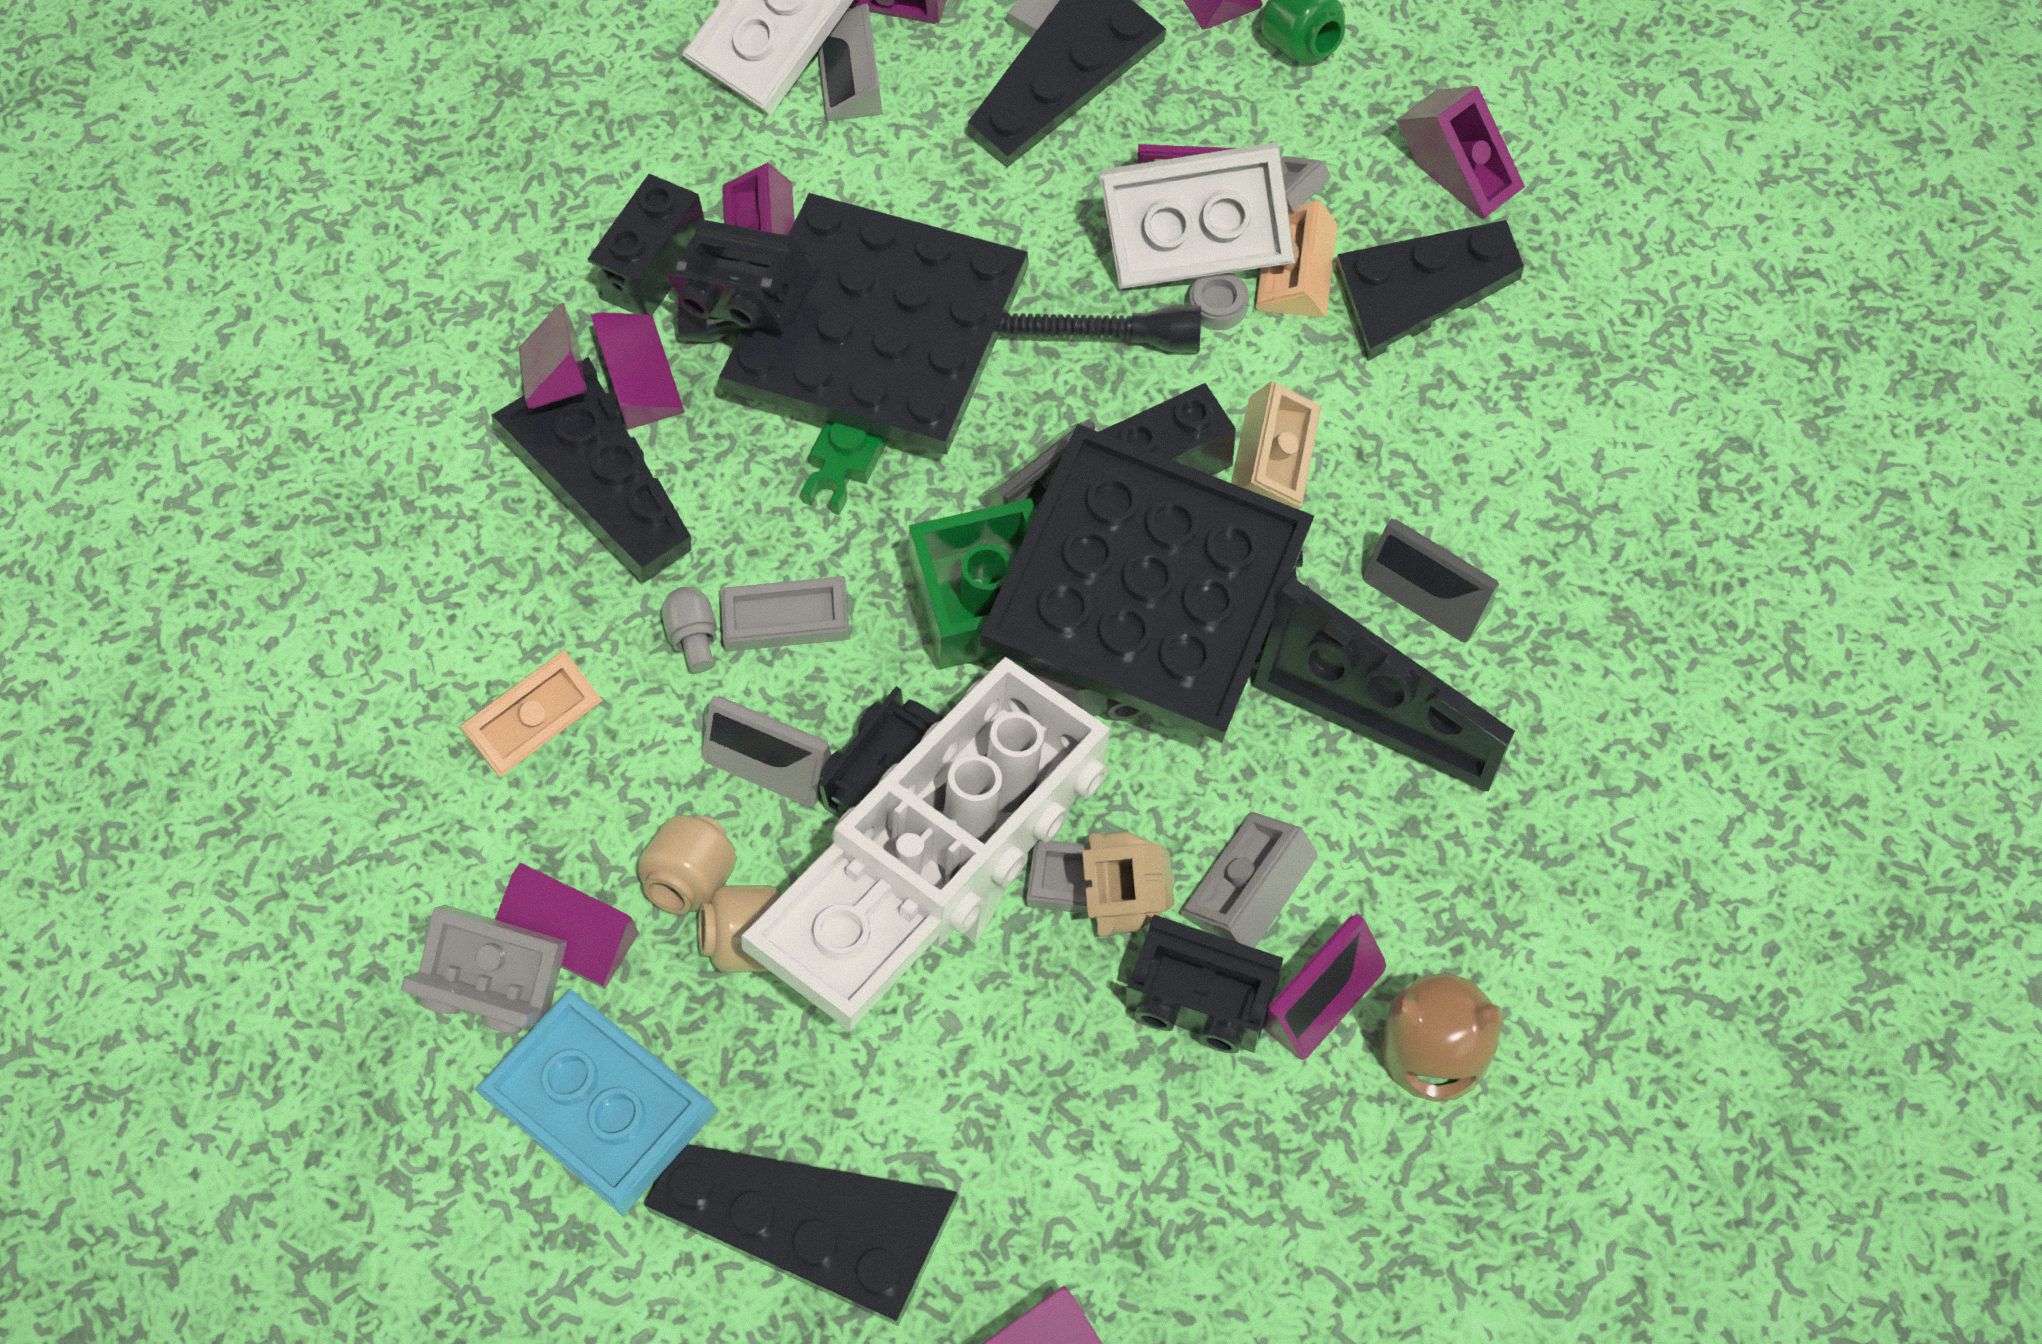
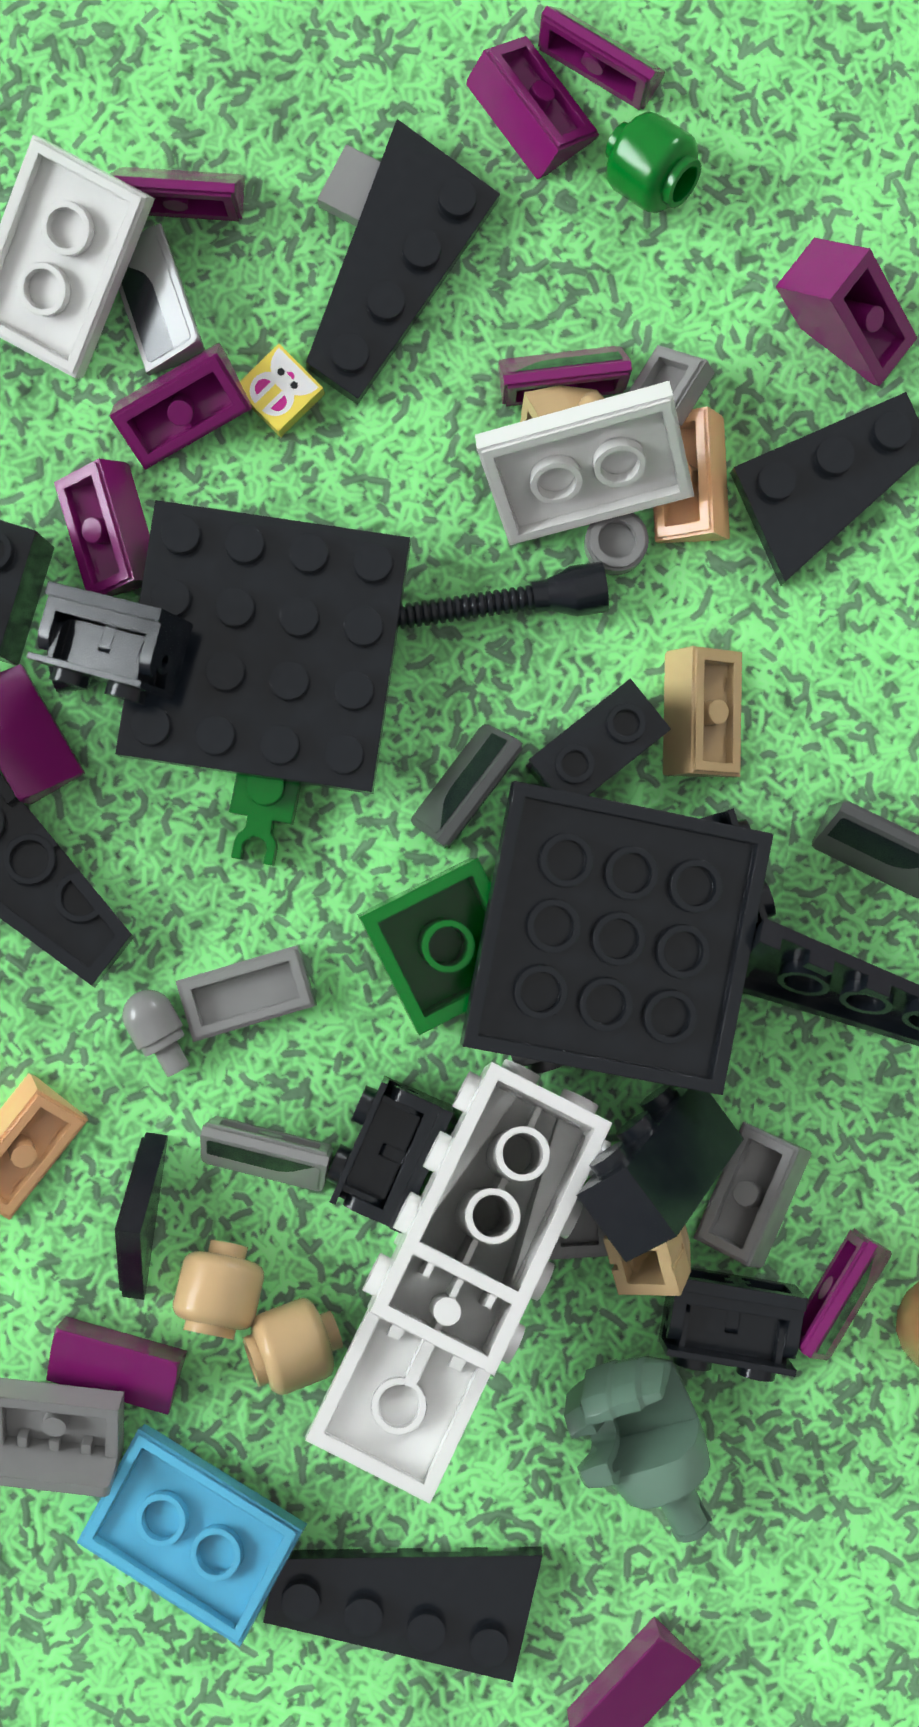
camera: 20 degrees left, 25 degrees up
none -> magenta slope [109,343,252,470]
none -> black tile [115,1132,168,1300]
none -> tile [240,344,325,438]
none -> sand green piece [564,1356,712,1543]
none -> black brick [576,1085,744,1262]

